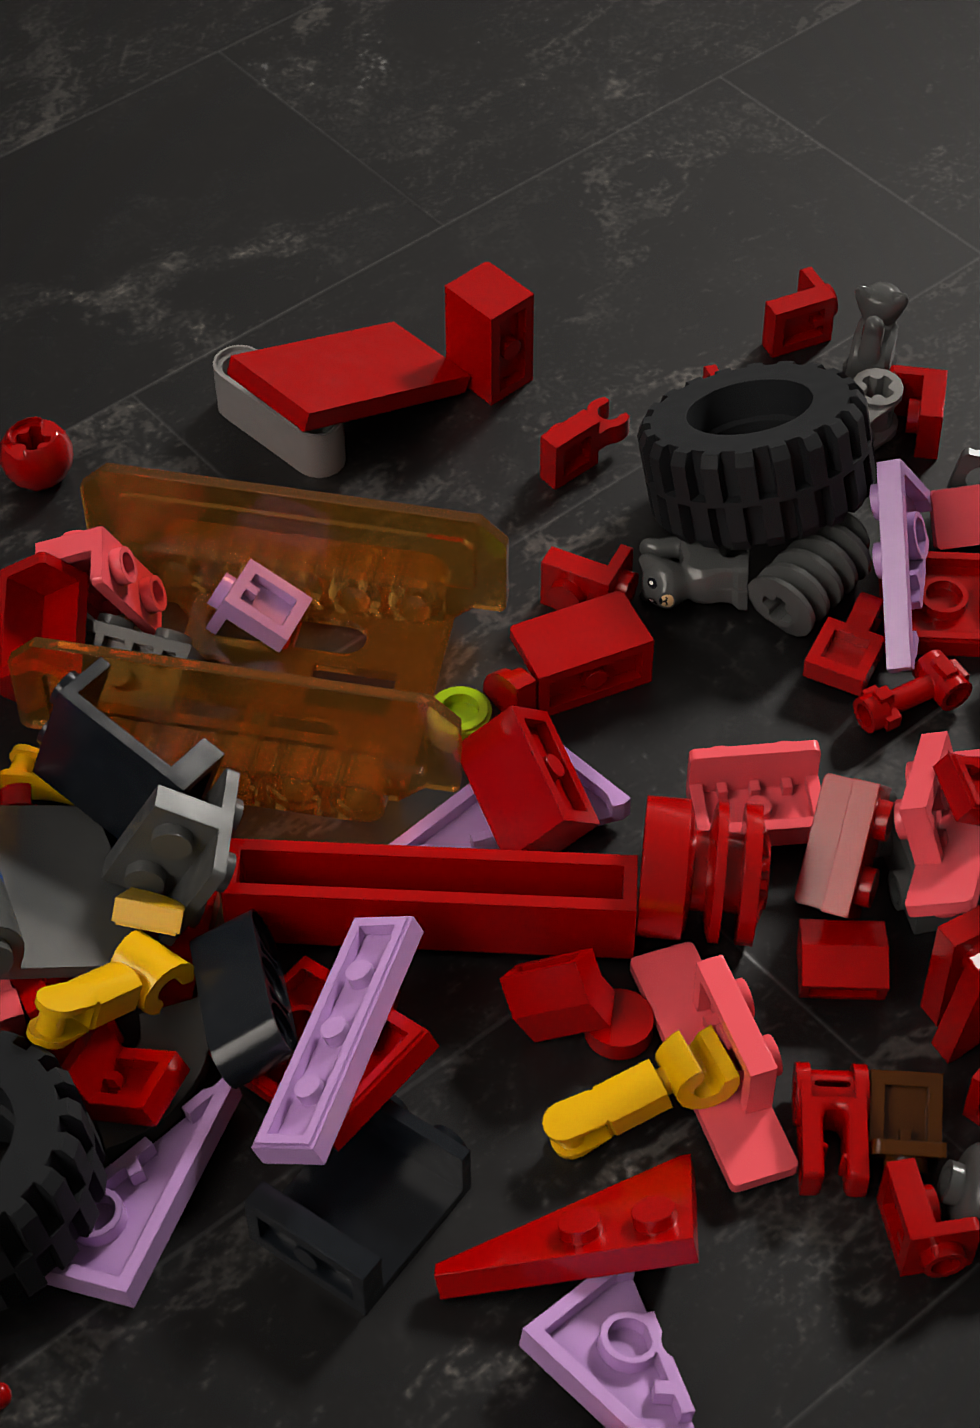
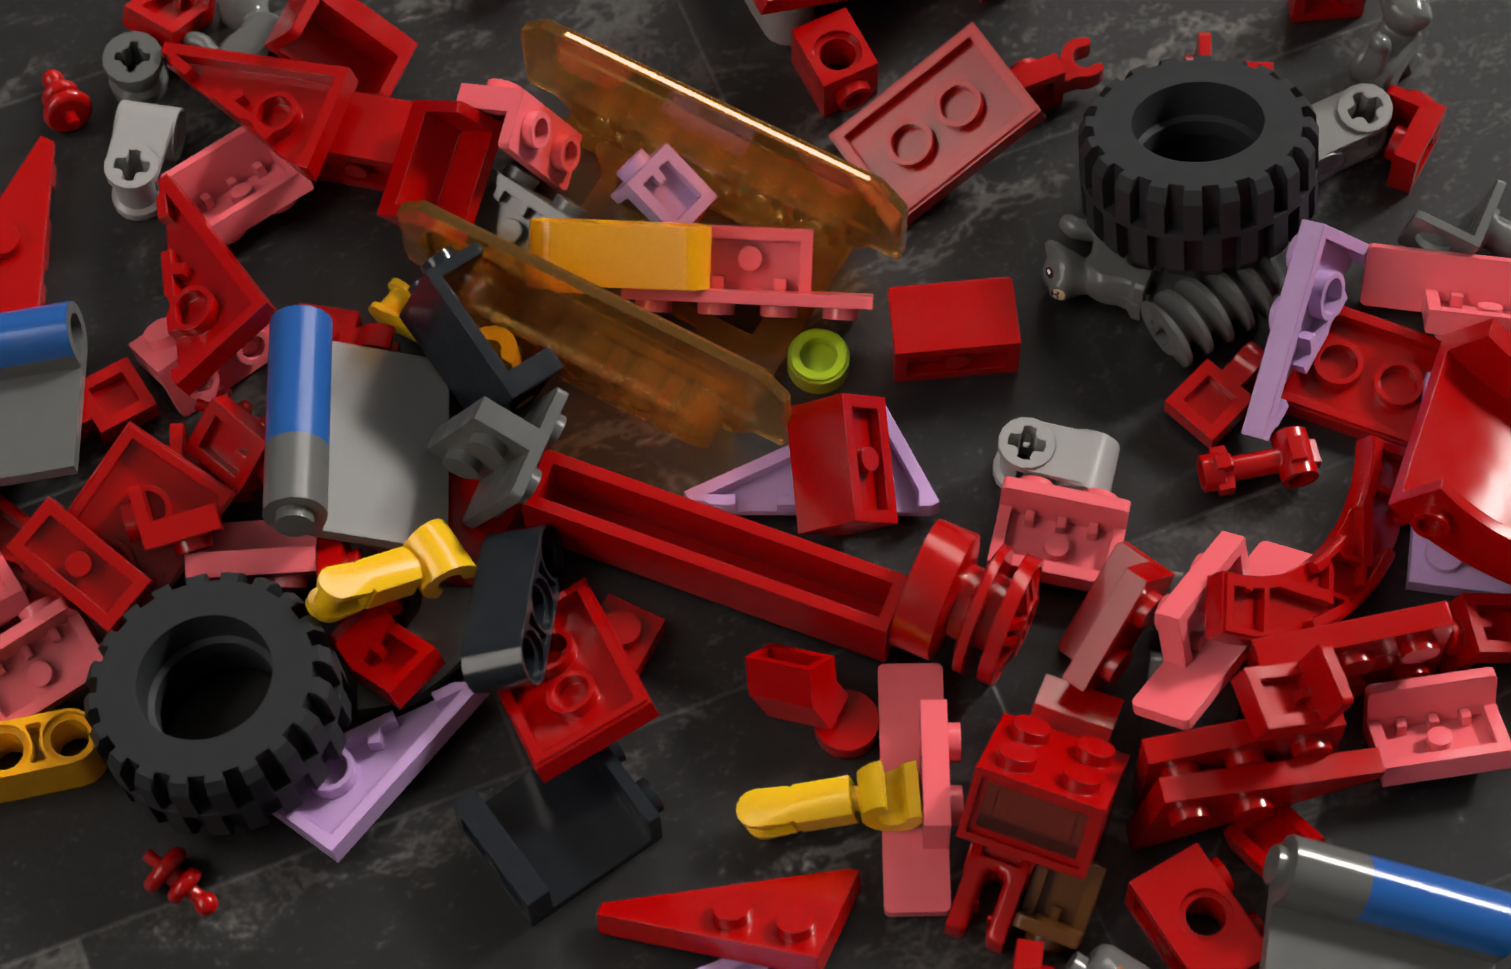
camera: 20 degrees right, 15 degrees up
yellow tile [111,887,185,936] -> none
lavender tile [251,916,424,1165] -> none
red tile [483,667,537,712] -> none
red bracket [540,544,639,610] -> none
none -> light orange beam [528,218,712,291]
none -> coral bracket [621,225,873,320]
none -> red brick [791,7,879,117]
none -> red tile [828,22,1047,231]
none -> red piece [956,712,1130,880]
none -> light grey piece [992,417,1120,492]

